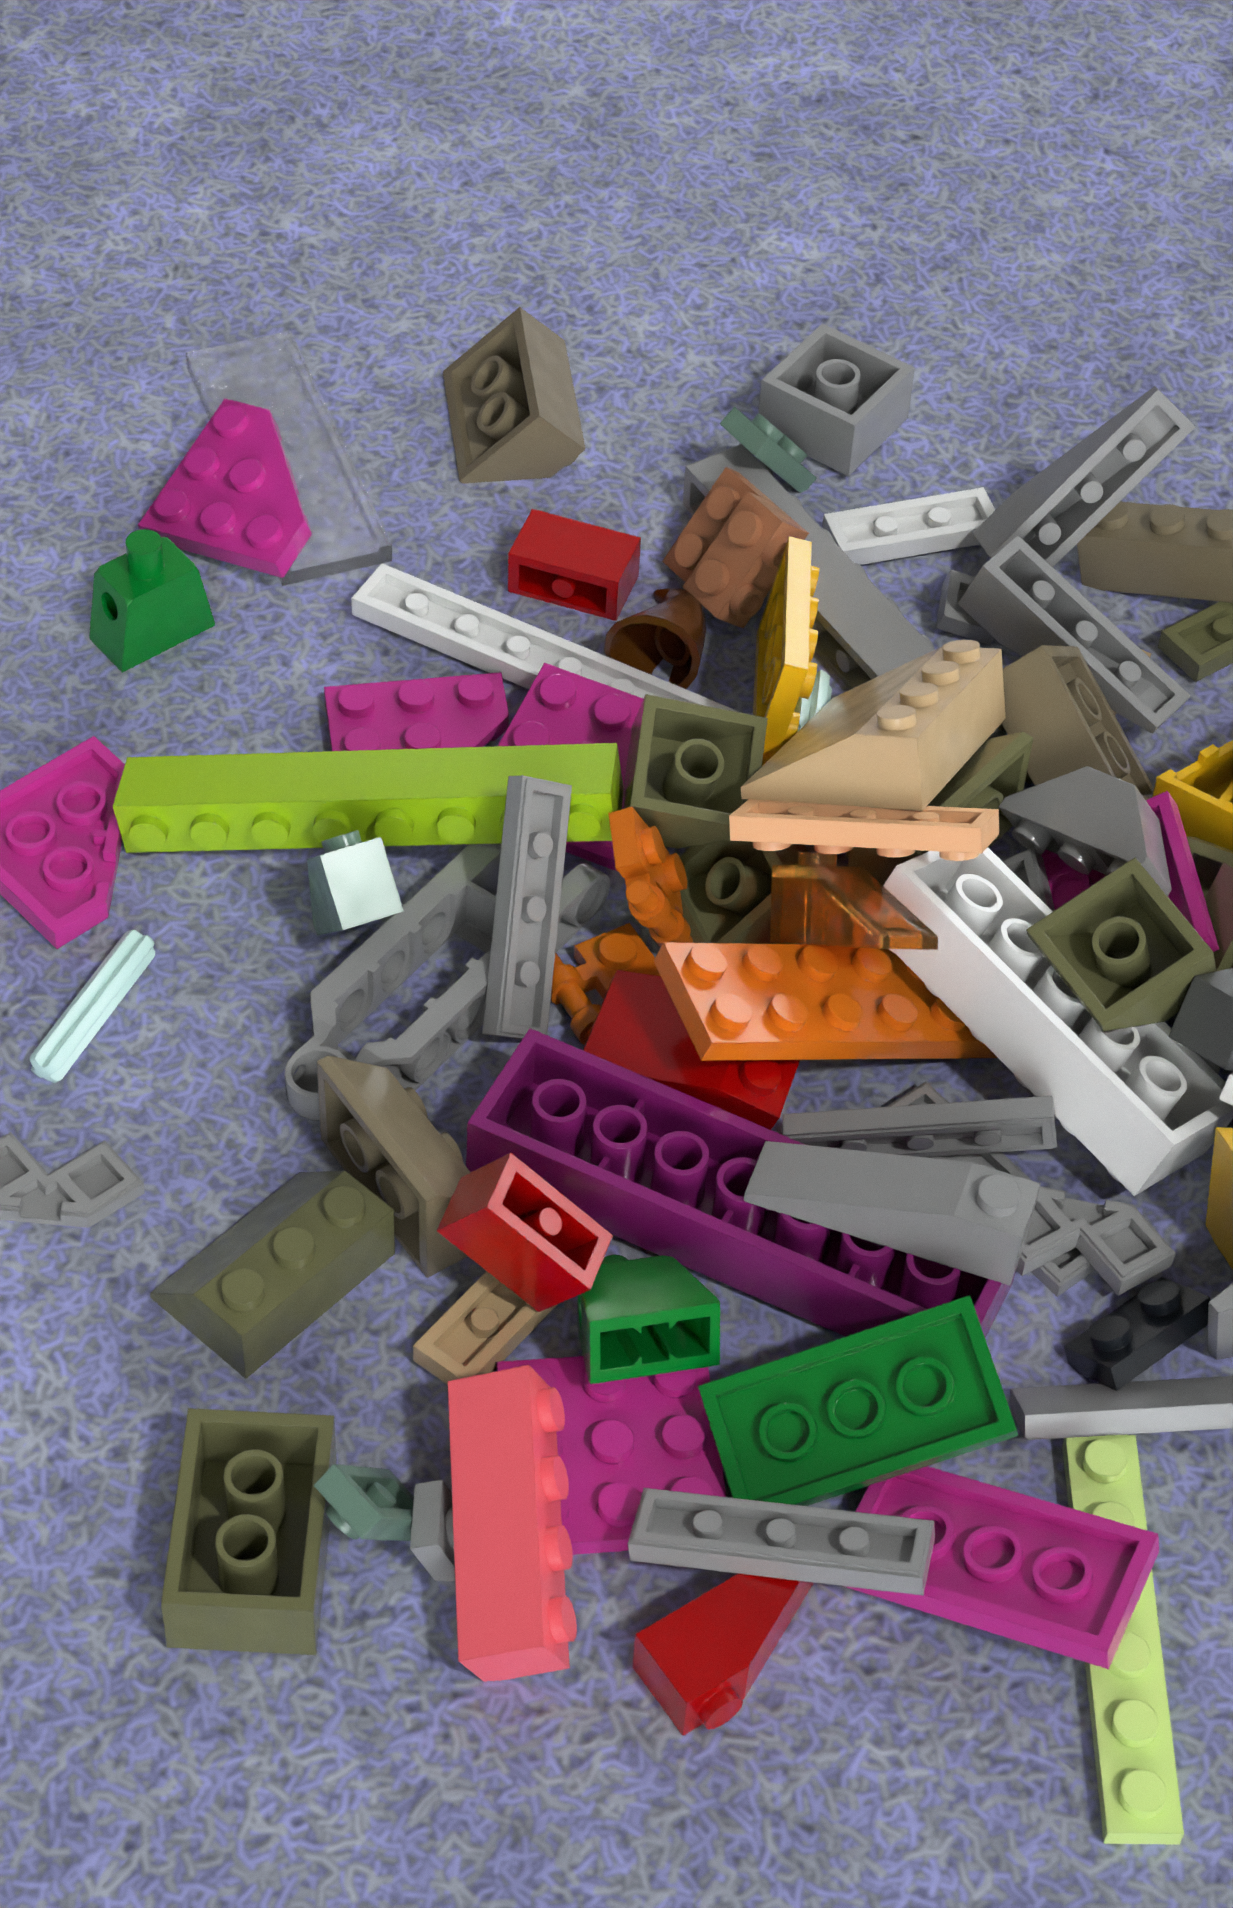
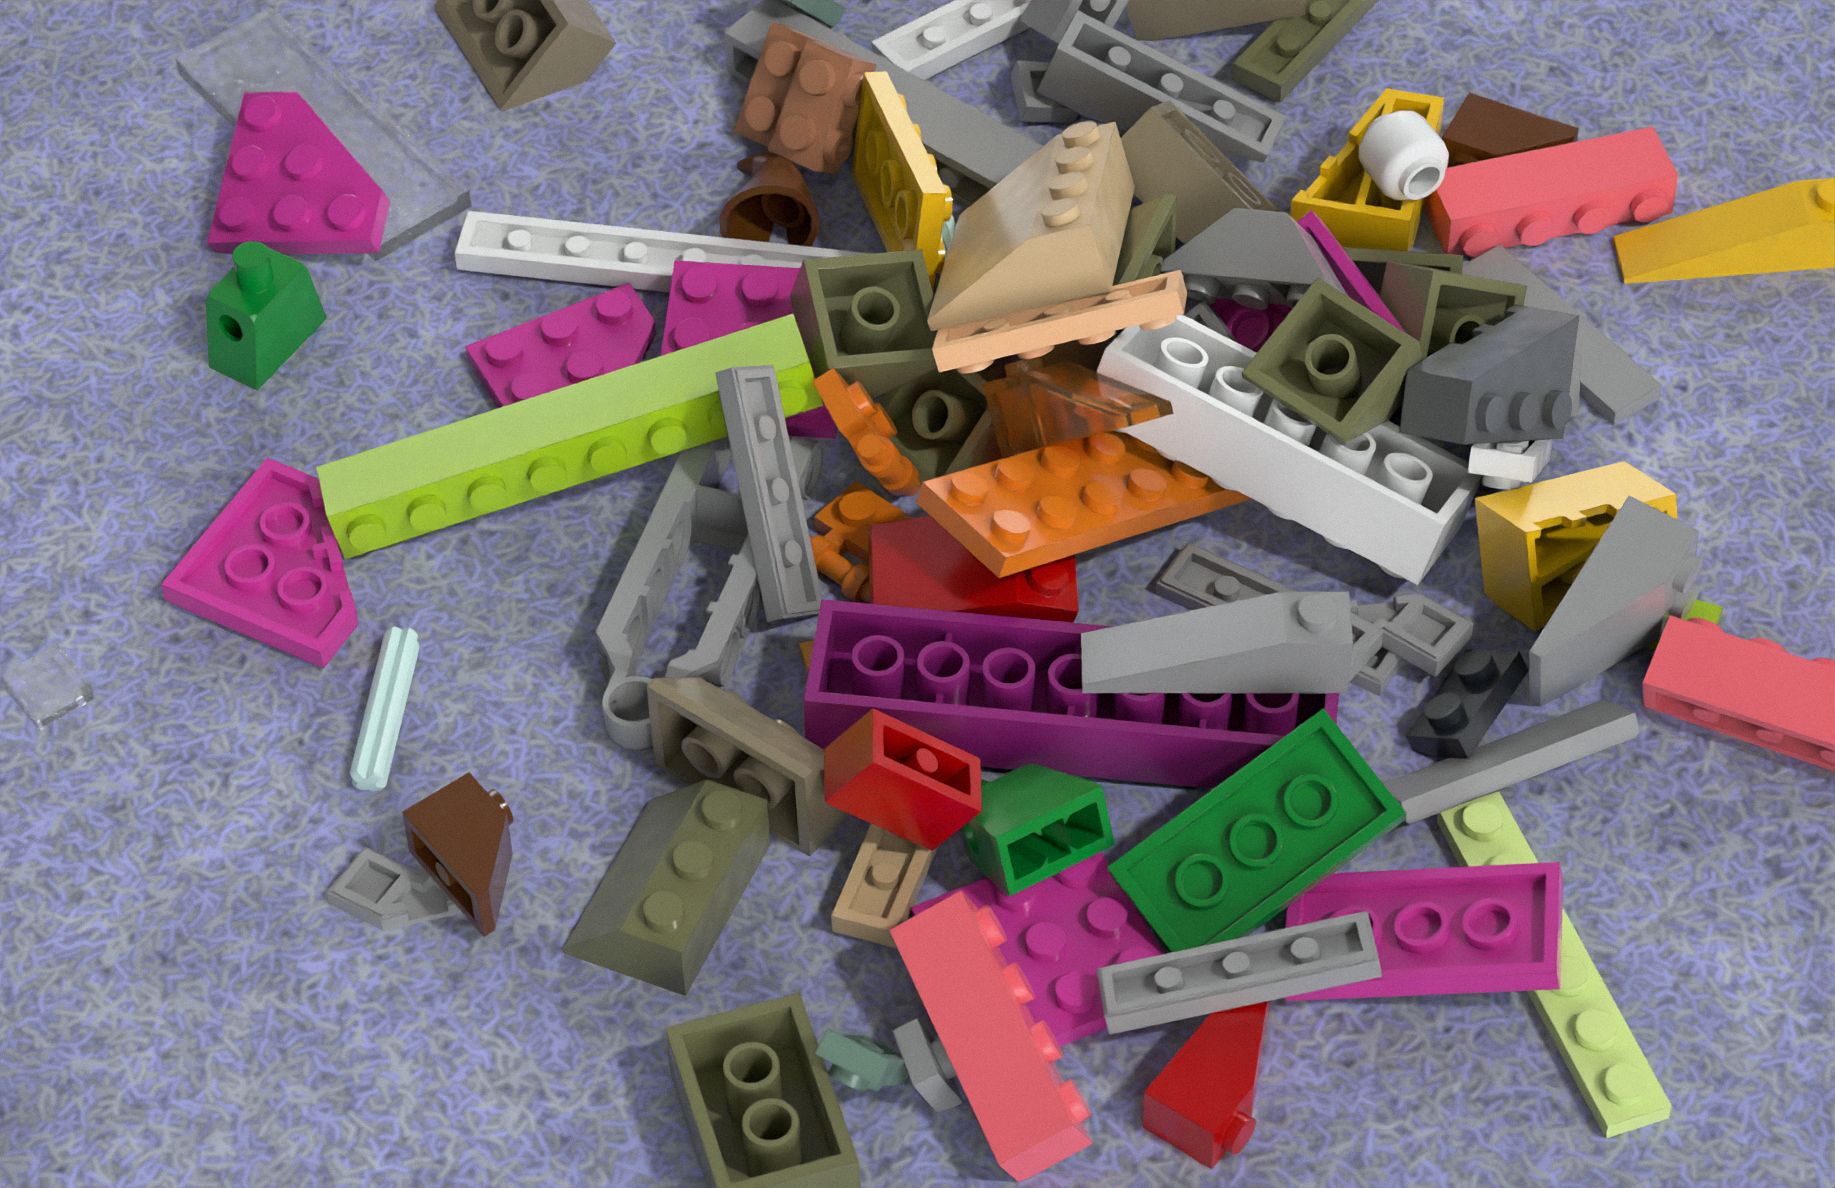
camera: 15 degrees left, 0 degrees up
slope [307,830,404,935] -> none
red brick [508,509,641,621] -> none
light grey tile [783,1096,1057,1157] -> none
none -> reddish brown slope [402,772,513,937]

